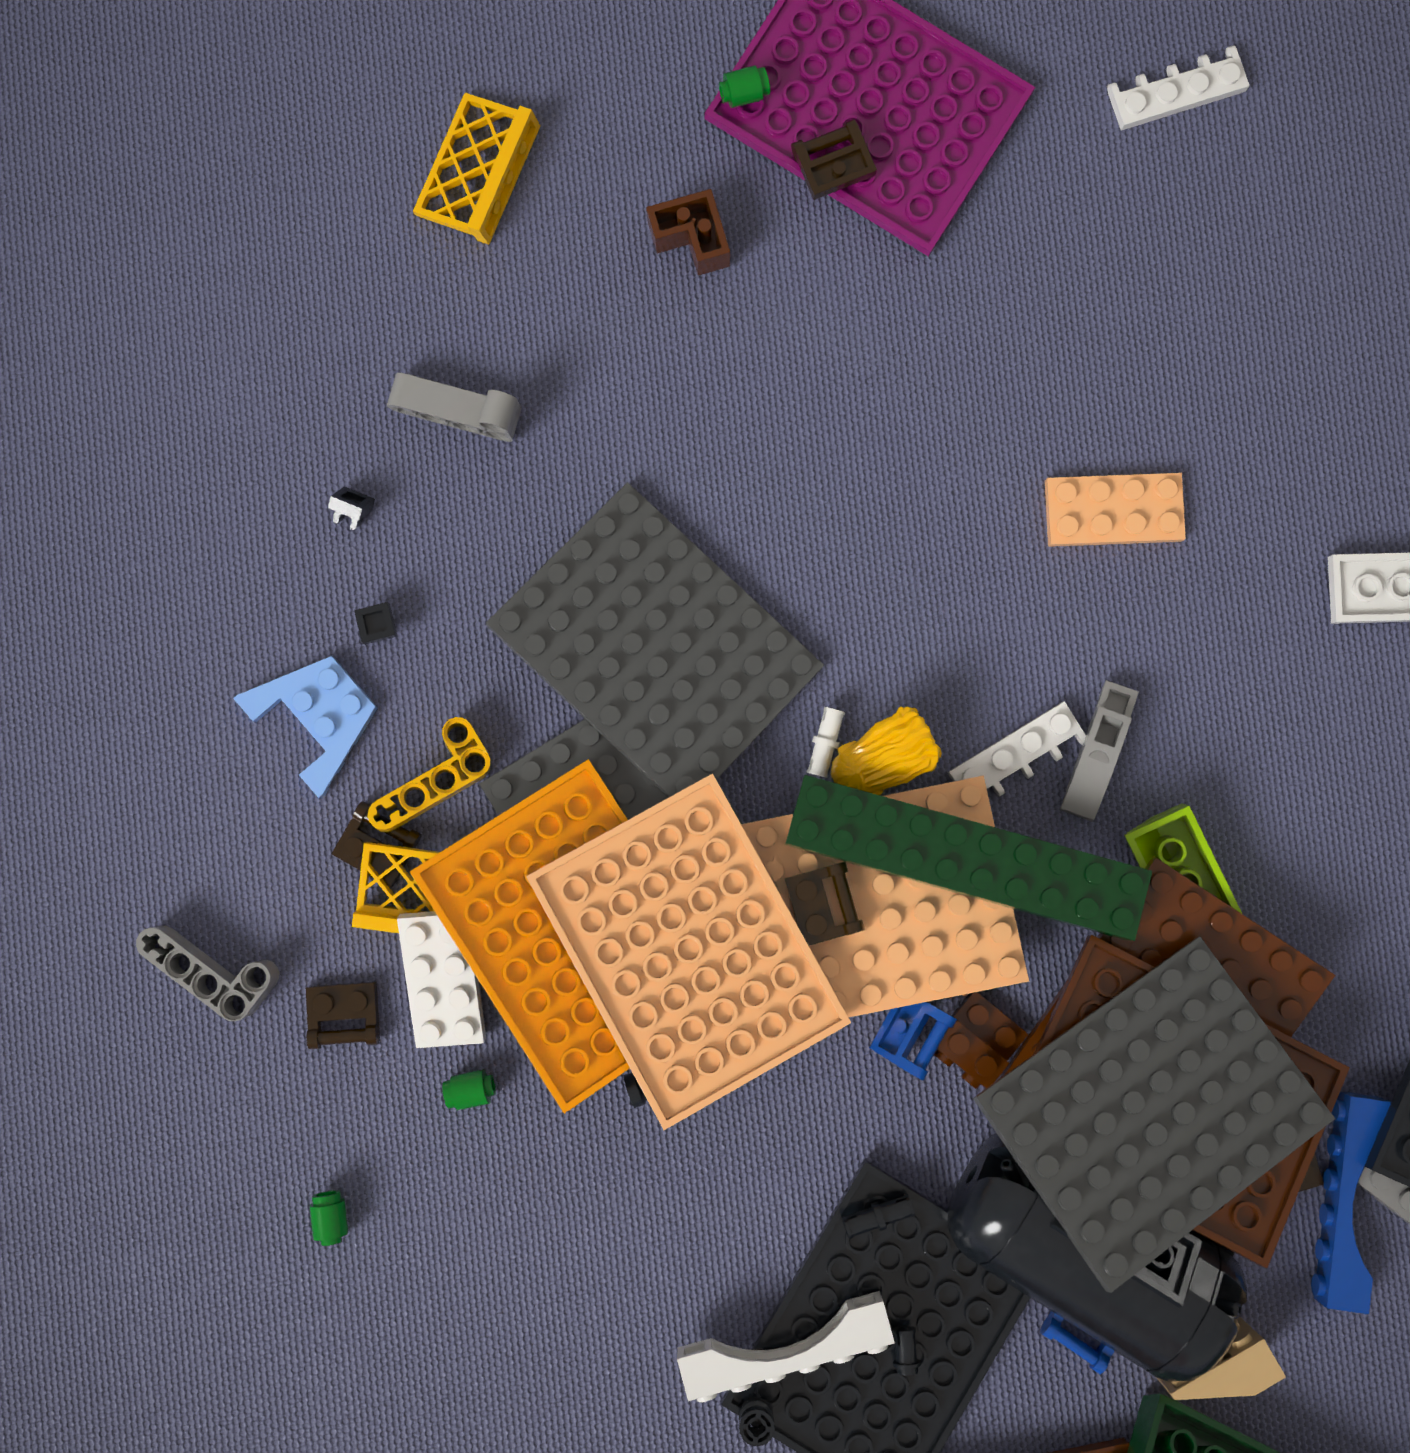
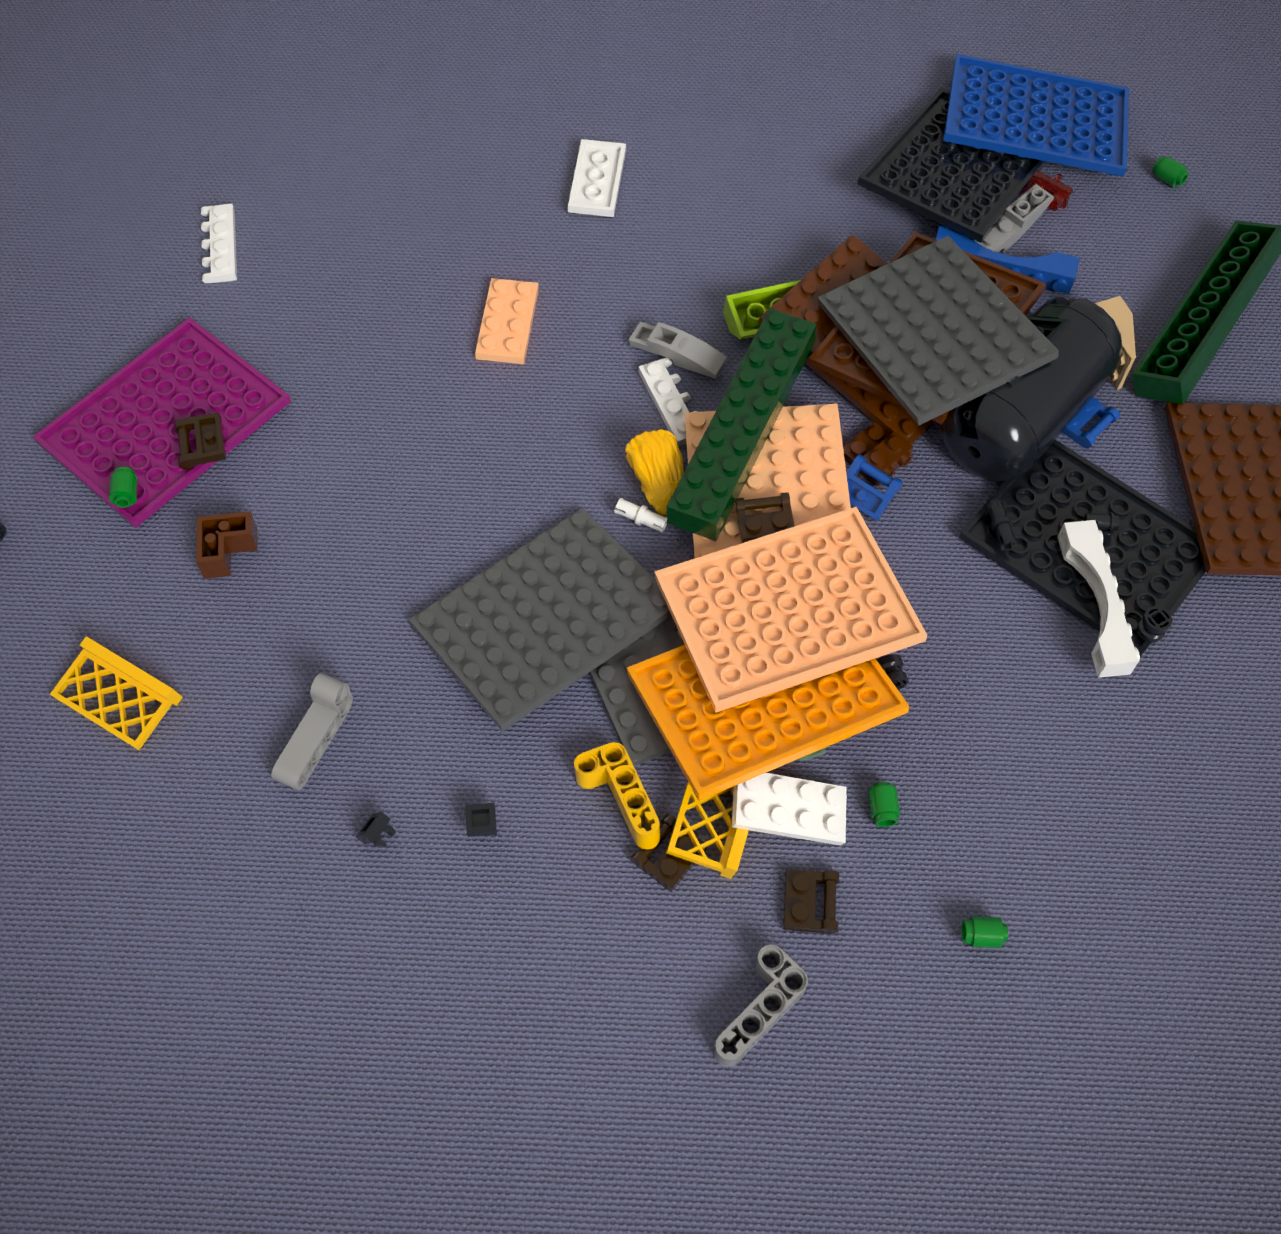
camera: 85 degrees left, 25 degrees down
light blue wing [233,656,378,798] -> none

